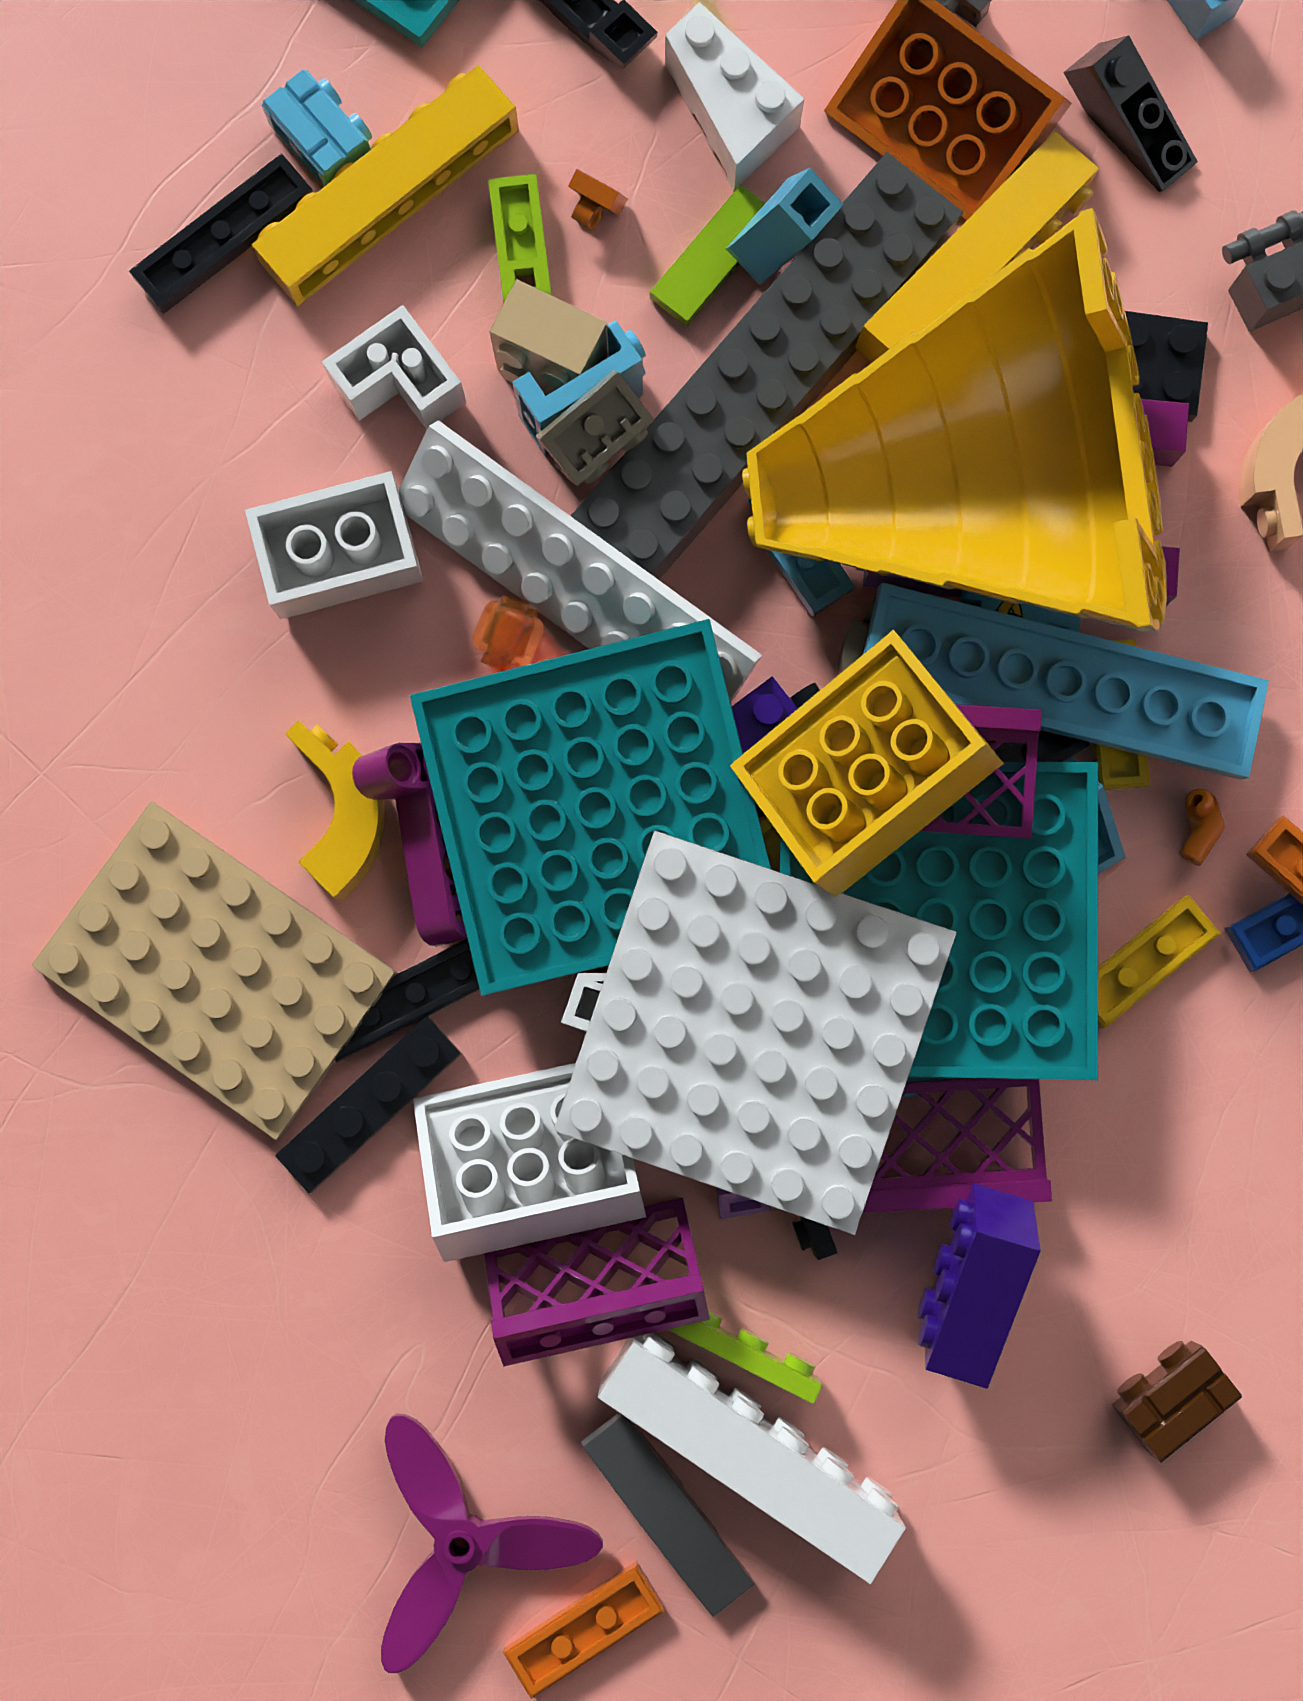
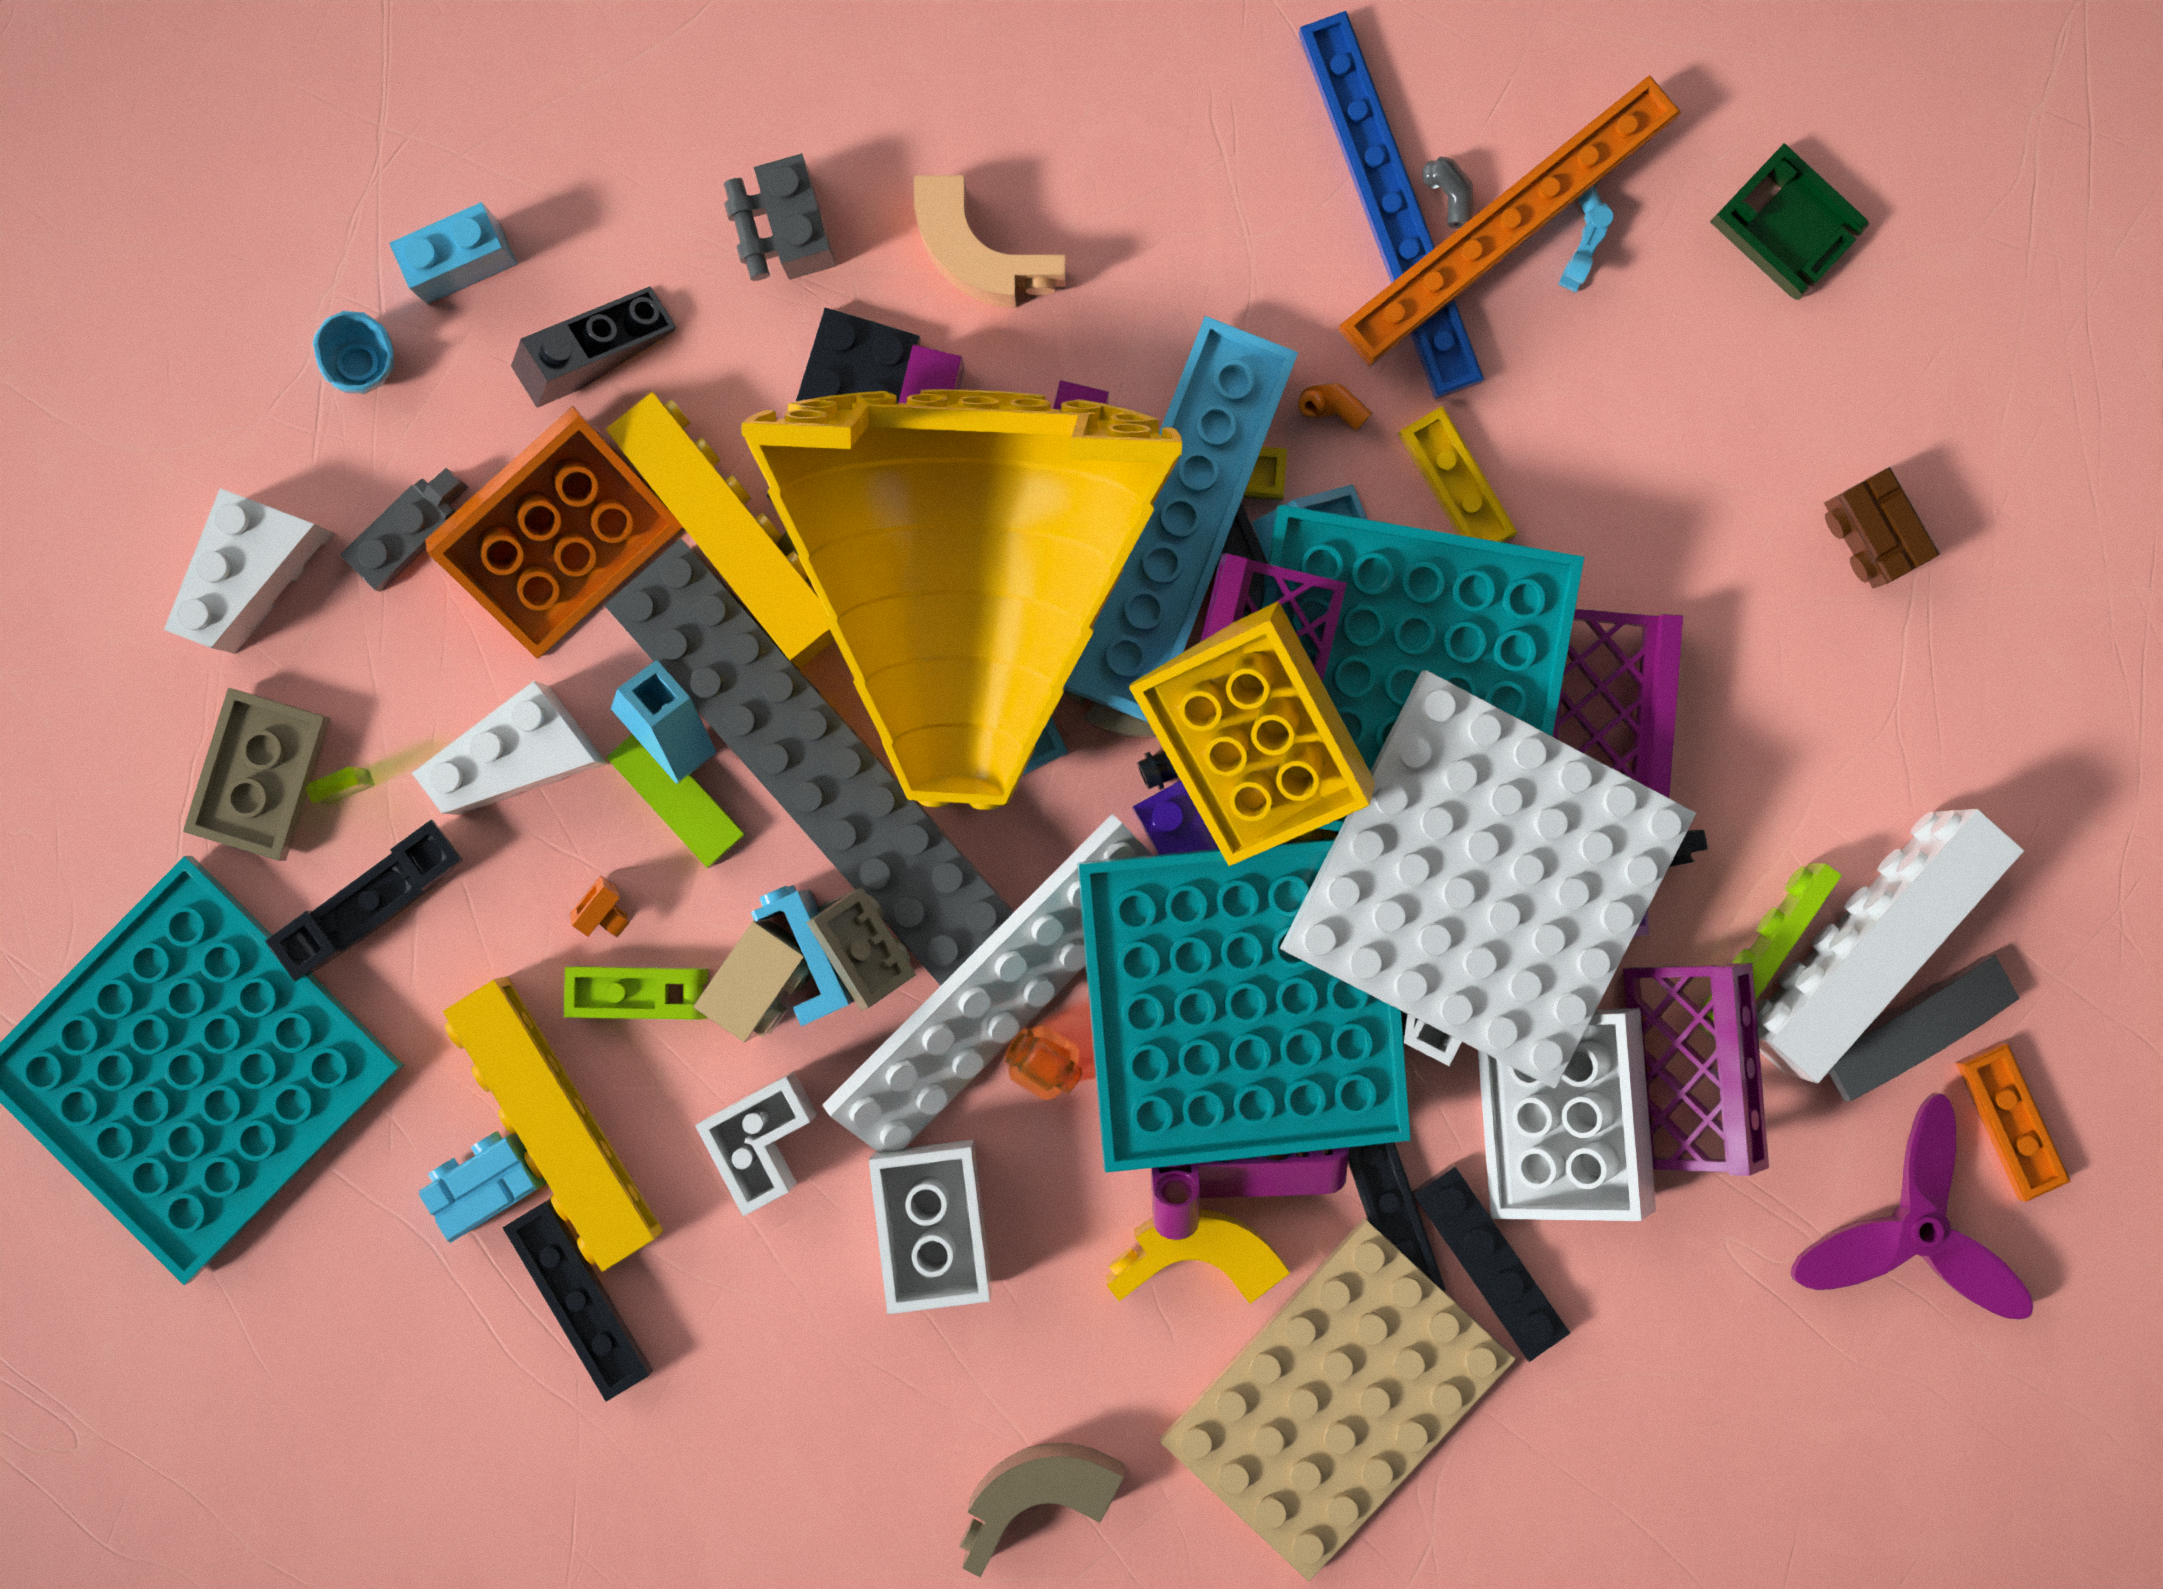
camera: 80 degrees left, 5 degrees up
dark purple brick [918,1183,1041,1389] -> none
none -> dark tan arch [959,1443,1124,1578]

